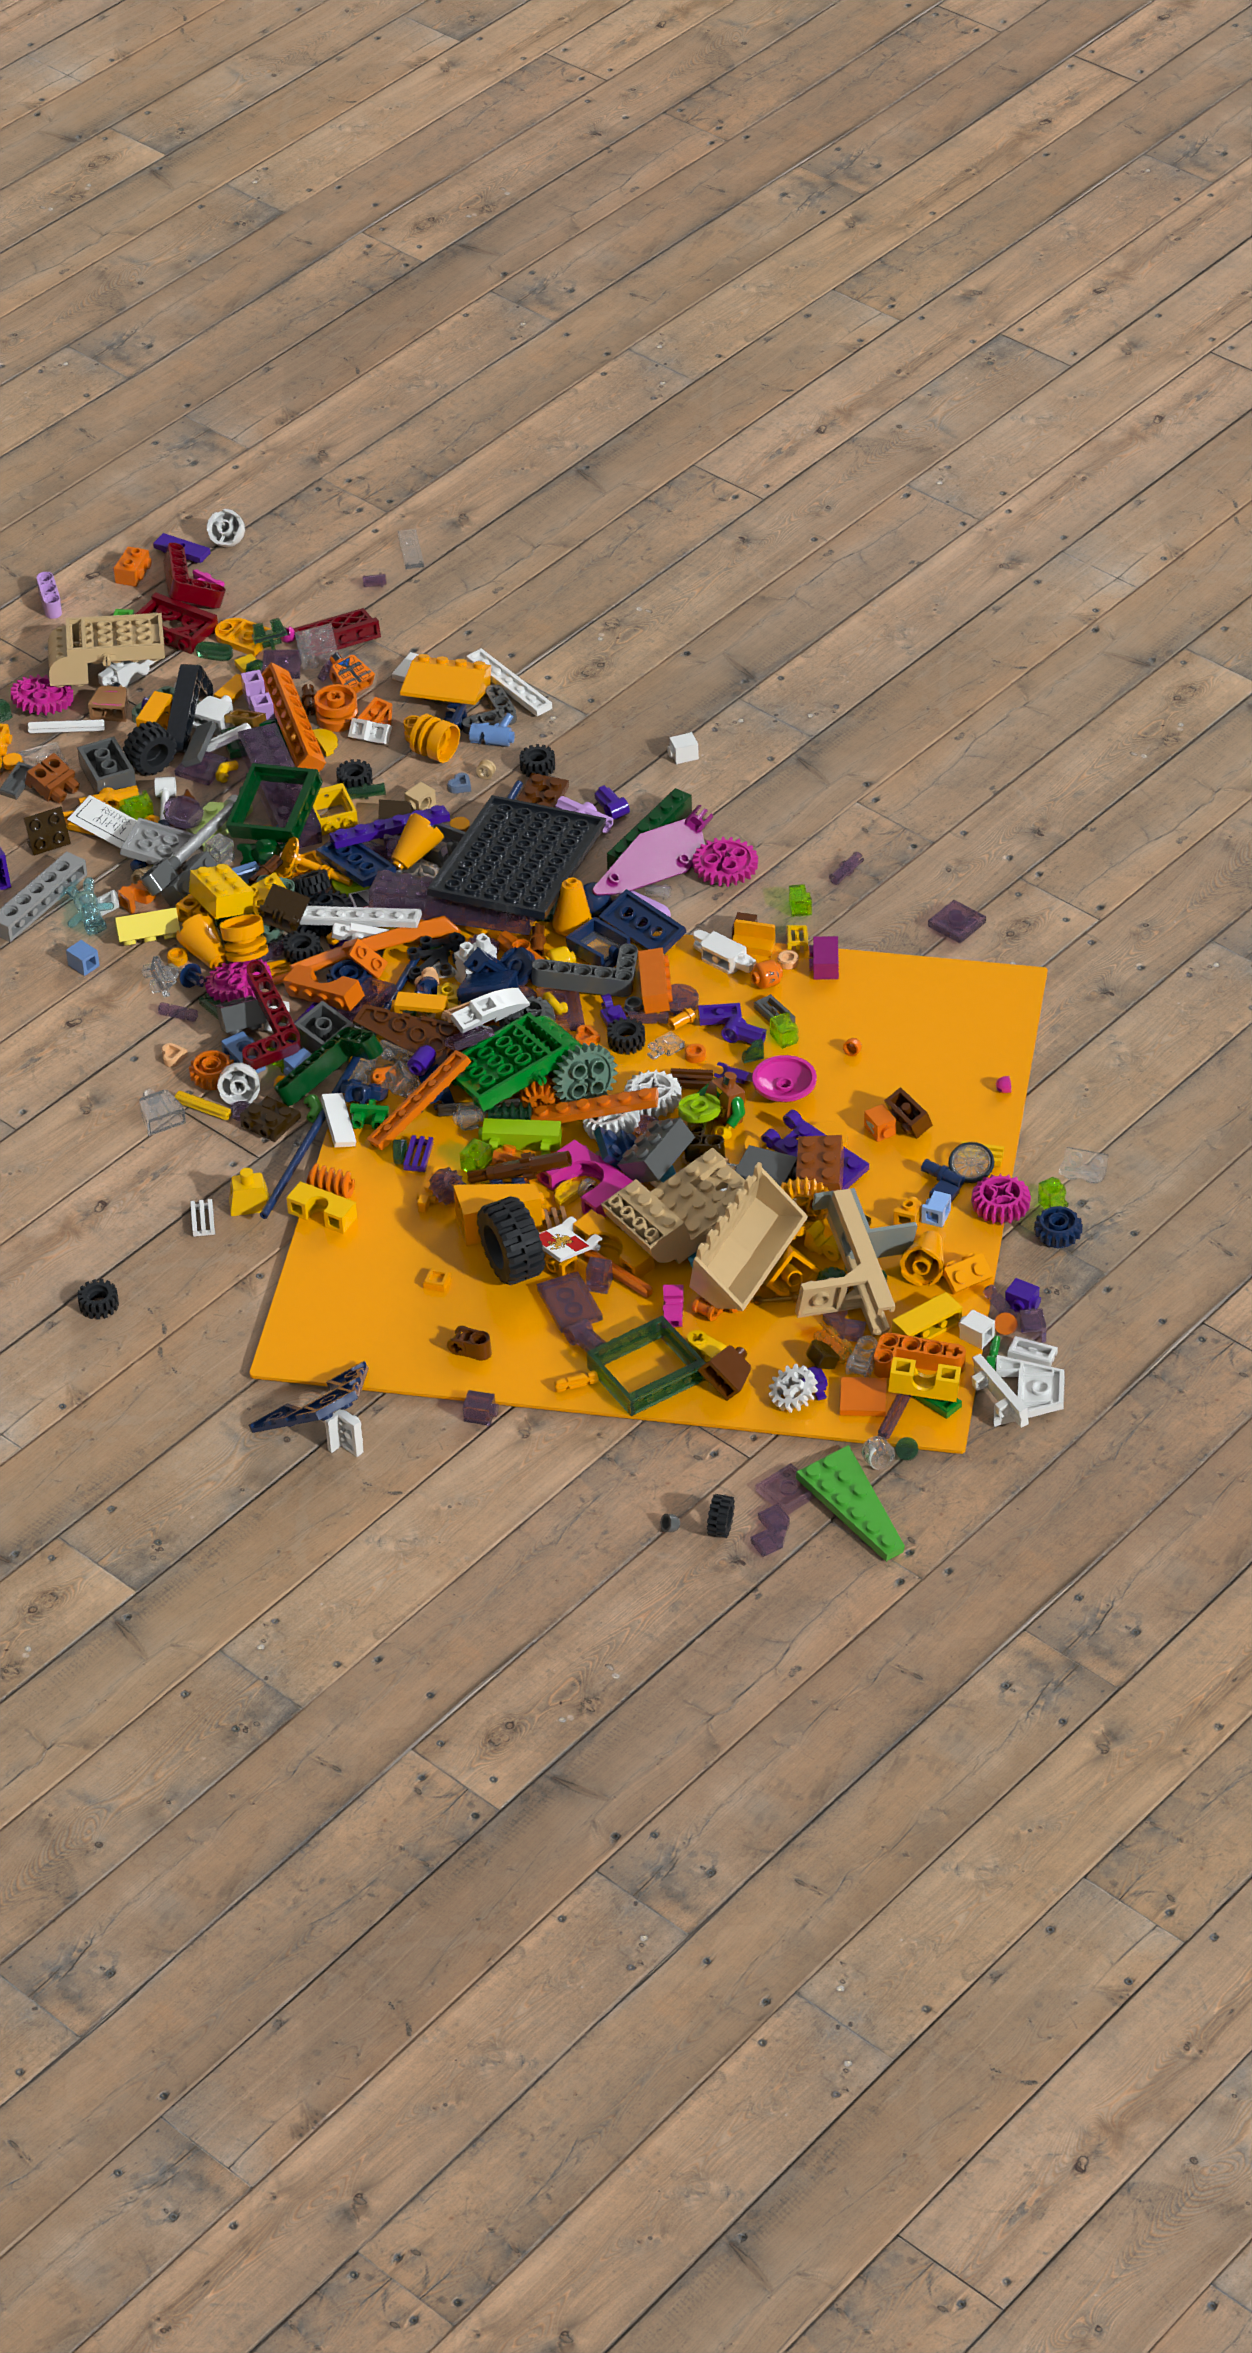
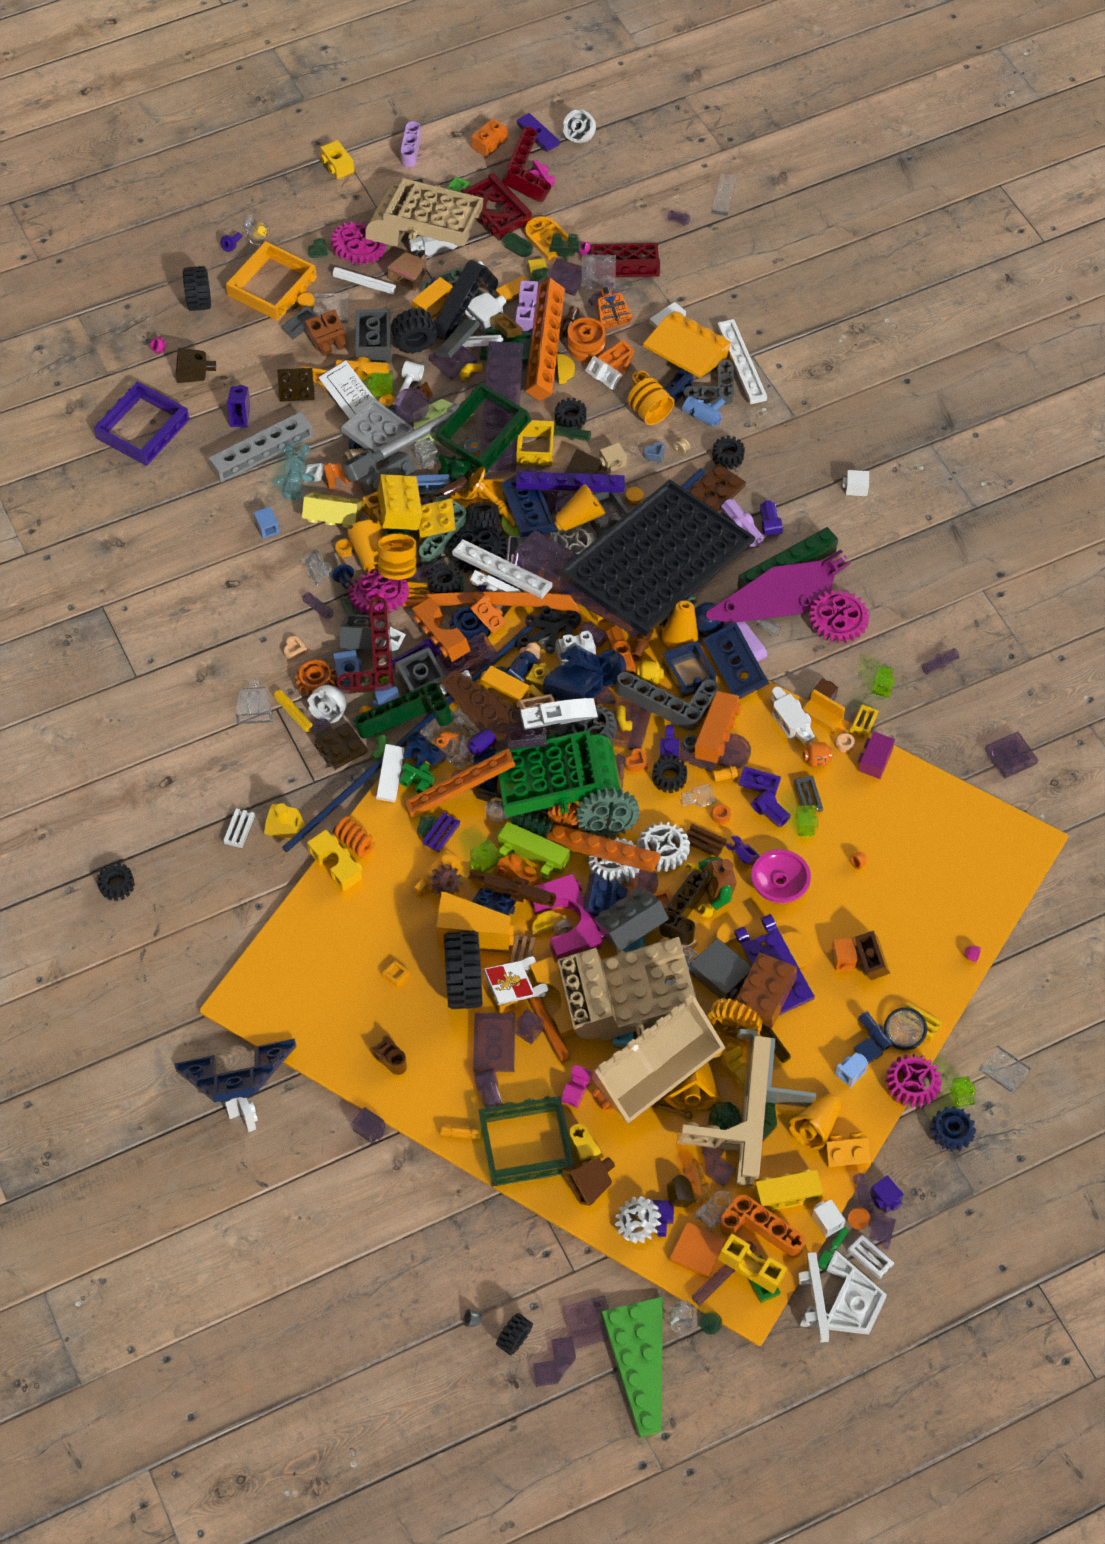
camera: 20 degrees right, 15 degrees up
dark brown hinge [258,883,311,935] -> none
lime tile [678,1093,721,1123] -> none
clear green tile [742,1038,764,1063] -> none
light orange brick [894,1196,922,1225] -> none

